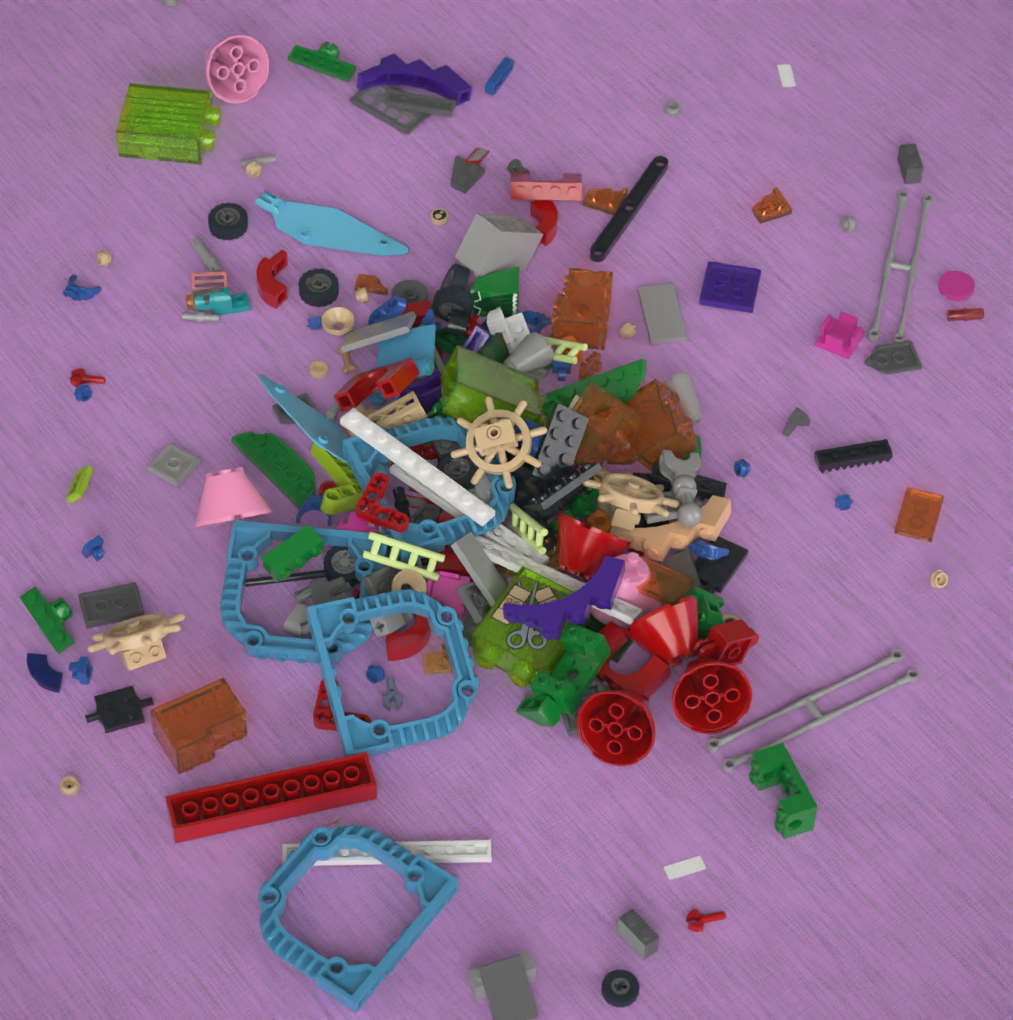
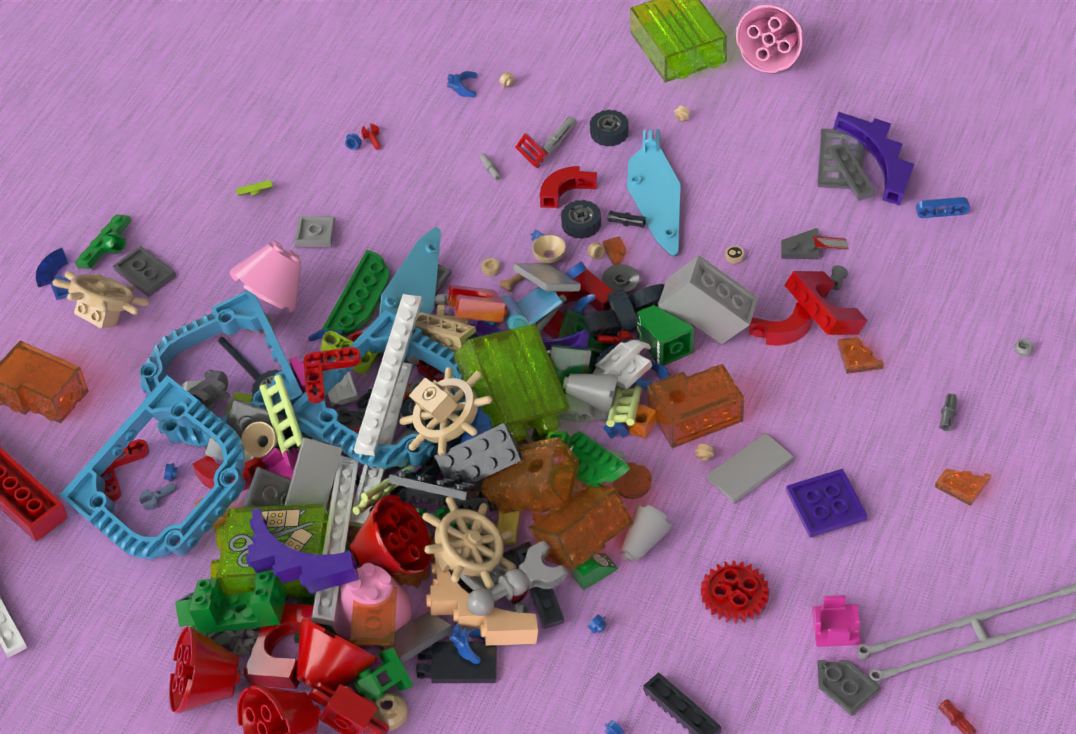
camera: 65 degrees right, 0 degrees up
blue tile [81,535,105,561] -> none
black plate [85,686,154,734] -> none
teal plate [186,287,251,315] -> none
light grey bar [240,155,276,168] -> none
green brick [261,524,324,582] -> none
green plate [288,42,356,83] -> none
clear orange wing [579,351,602,381] -> none
black beam [590,156,668,262] -> none
dark grey tile [782,407,811,437] -> none
light grey plate [840,215,855,233] -> none
dark pink tile [938,271,975,301] -> none
none -> black pin [608,210,646,228]
none -> red gear [701,560,769,624]
none -> dark grey axle [939,393,957,431]

